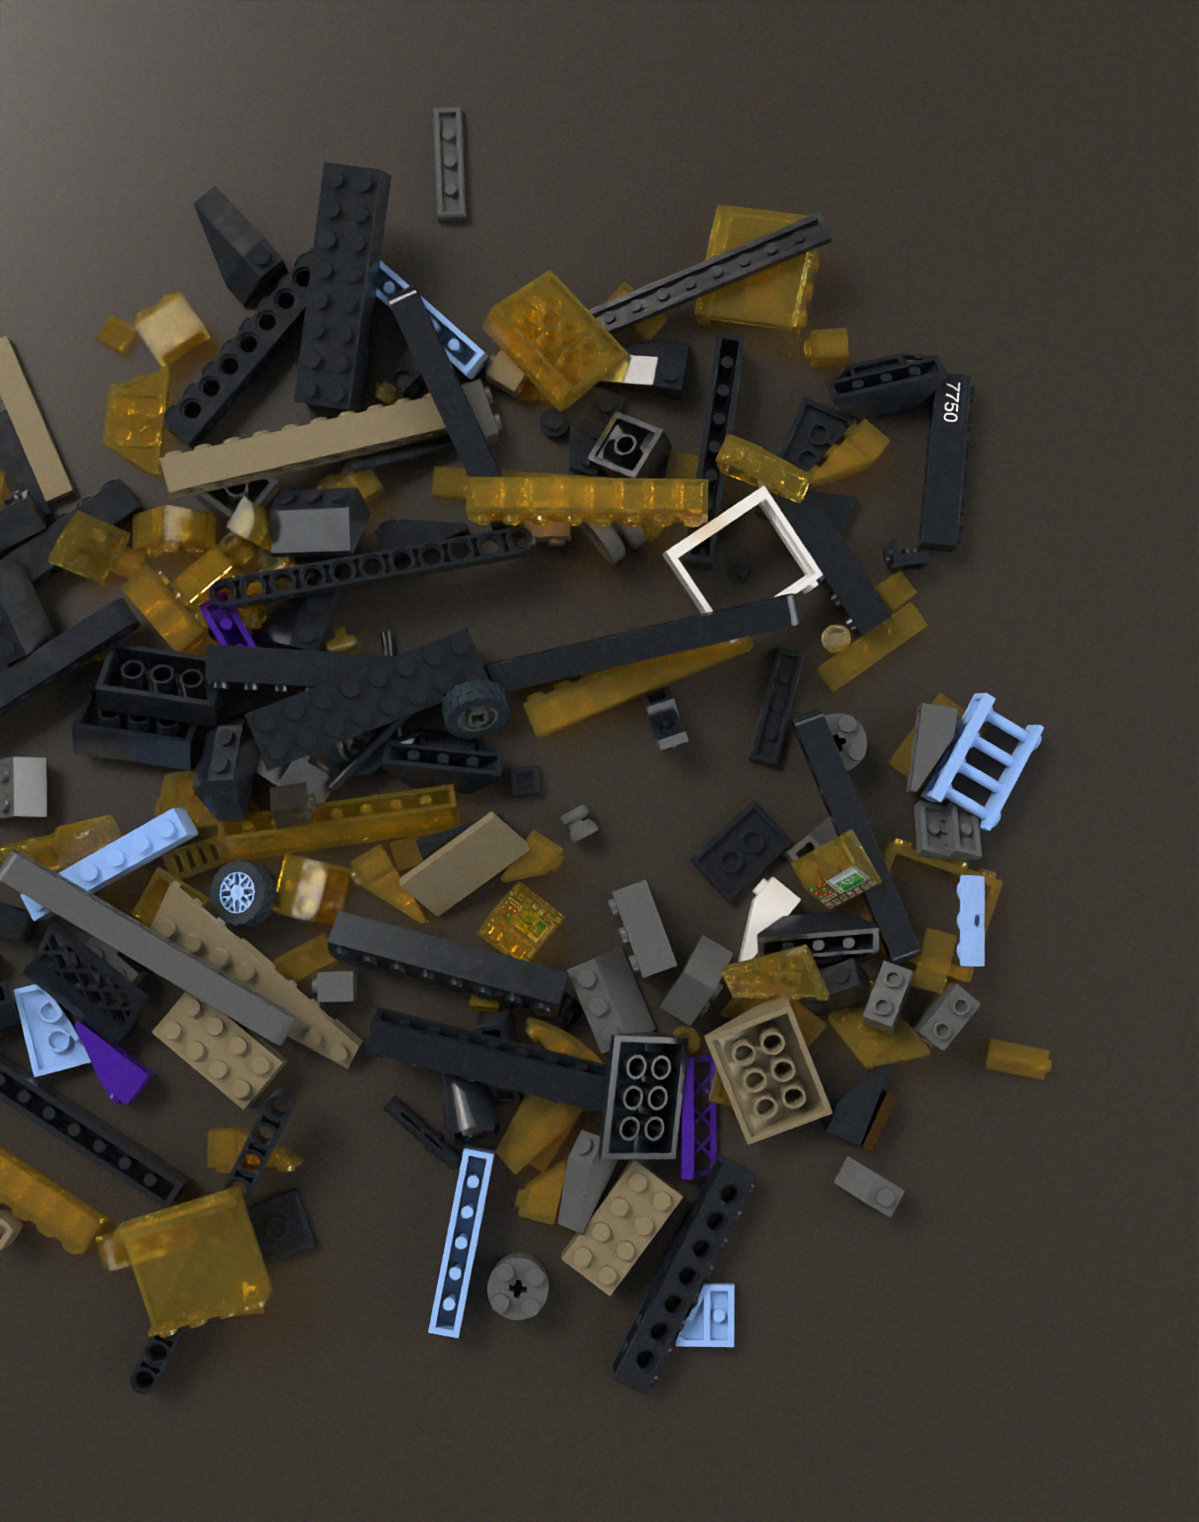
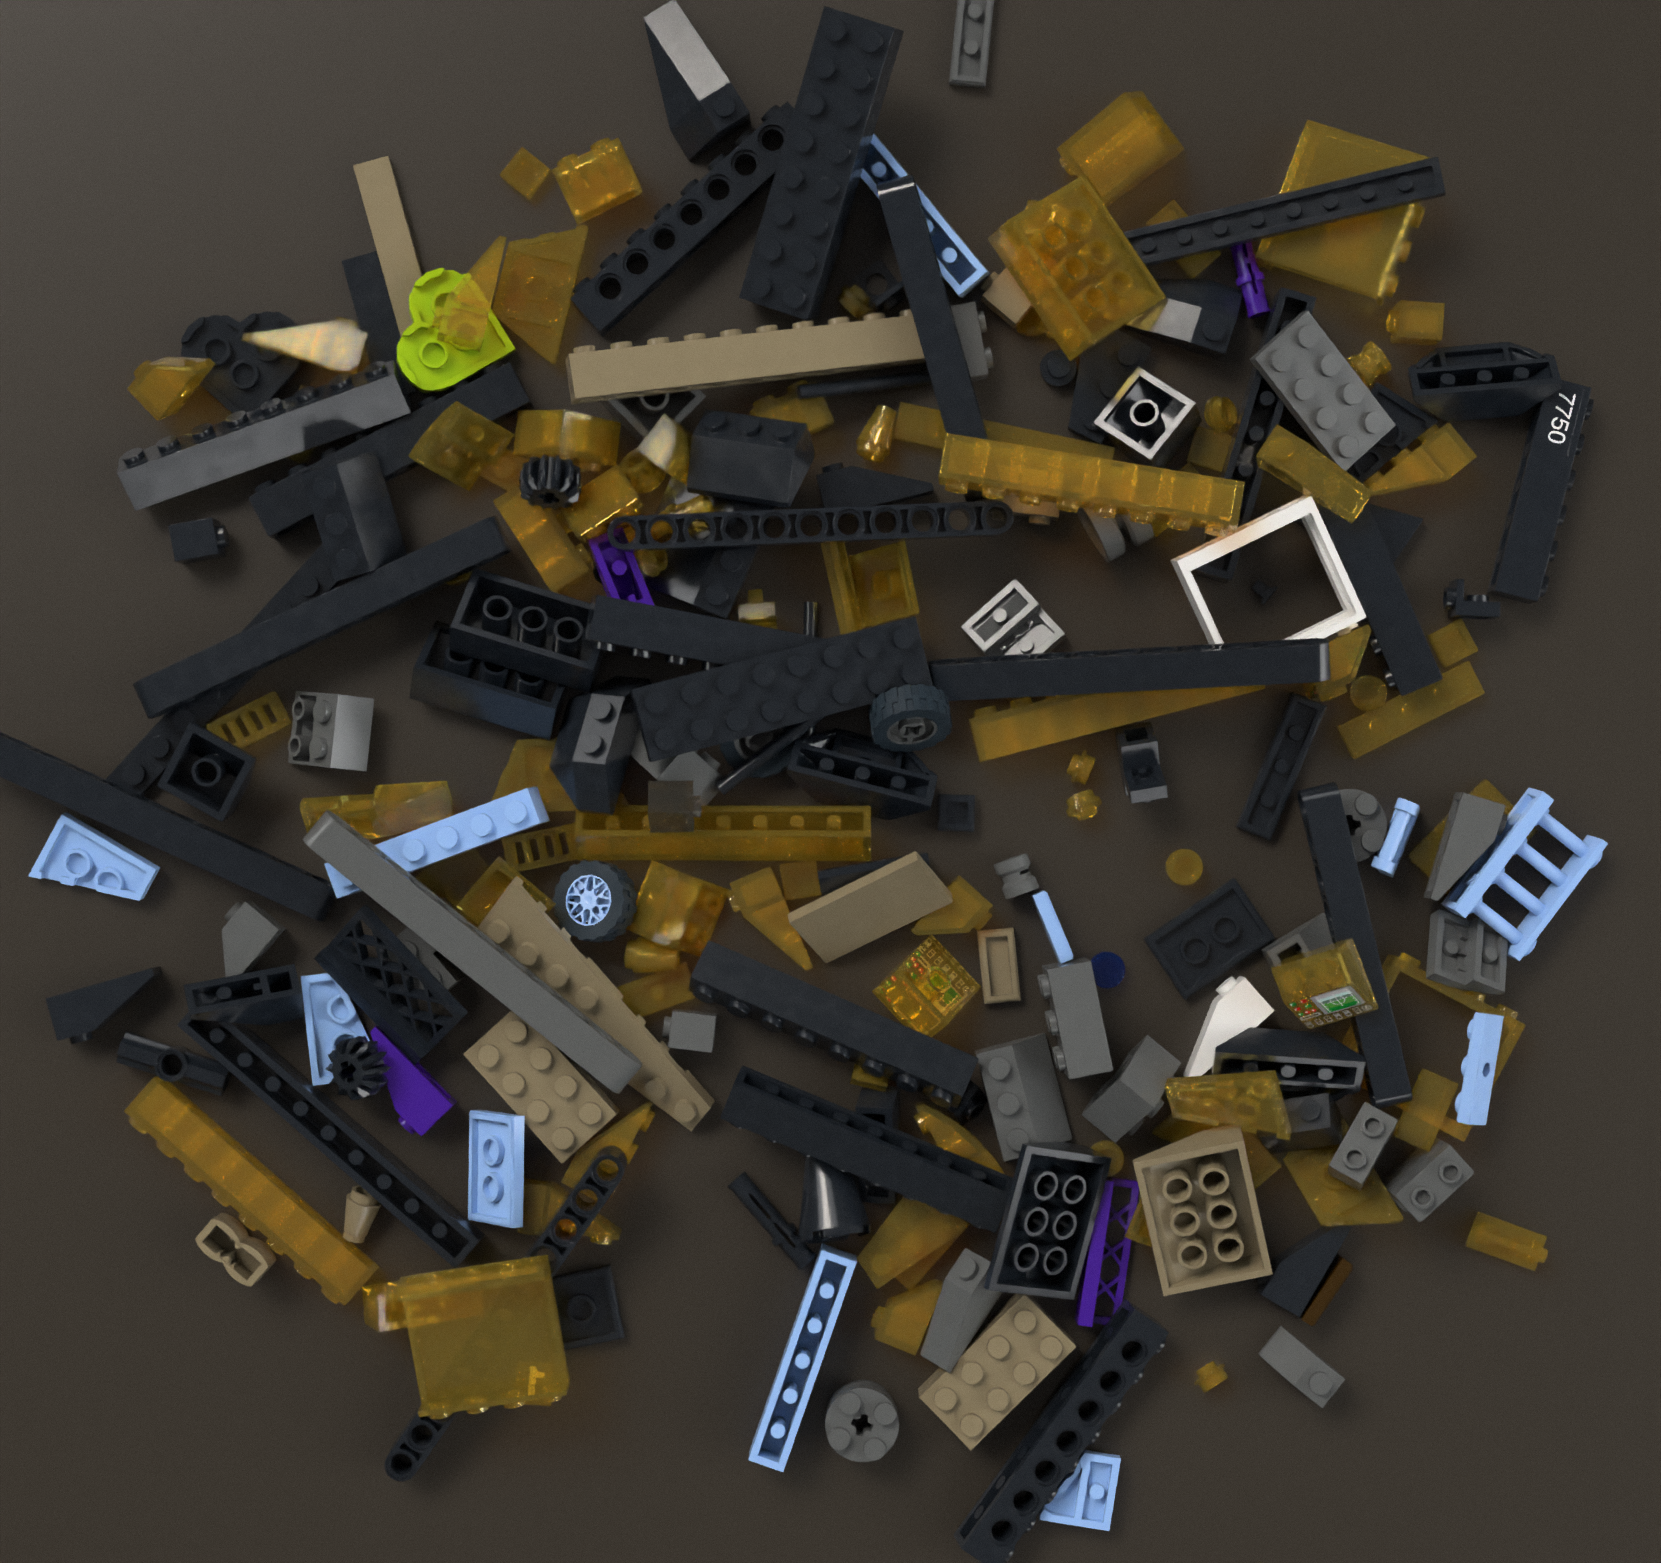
camera: 10 degrees right, 5 degrees up
none -> black gear [326,1036,391,1100]
none -> dark tan cone [343,1185,382,1243]
none -> lime plate [396,268,516,393]
none -> clear yellow slope [432,235,507,351]
none -> light blue tile [468,1110,525,1228]
none -> black gear [519,454,582,511]
none -> clear yellow slope [561,1099,656,1201]
none -> clear yellow cone [625,937,680,973]
none -> clear yellow tile [818,533,864,634]
none -> clear yellow slope [848,541,920,628]
none -> clear yellow cone [856,405,897,463]
none -> slope [961,578,1066,656]
none -> dark tan tile [977,927,1021,1004]
none -> light blue tile [1030,890,1074,964]
none -> clear yellow slope [1057,91,1185,208]
none -> clear yellow plate [1066,750,1096,785]
none -> clear yellow plate [1066,790,1102,821]
none -> clear blue tile [1090,951,1125,988]
none -> clear yellow plate [1166,849,1203,885]
none -> clear yellow plate [1194,1360,1229,1393]
none -> clear yellow plate [1204,396,1237,433]
none -> dark purple pin [1230,242,1271,319]
none -> dark grey plate [1249,311,1396,473]
none -> clear yellow slope [1301,624,1372,702]
none -> clear yellow wheel [1346,341,1392,388]
none -> light blue plate [1371,797,1420,878]

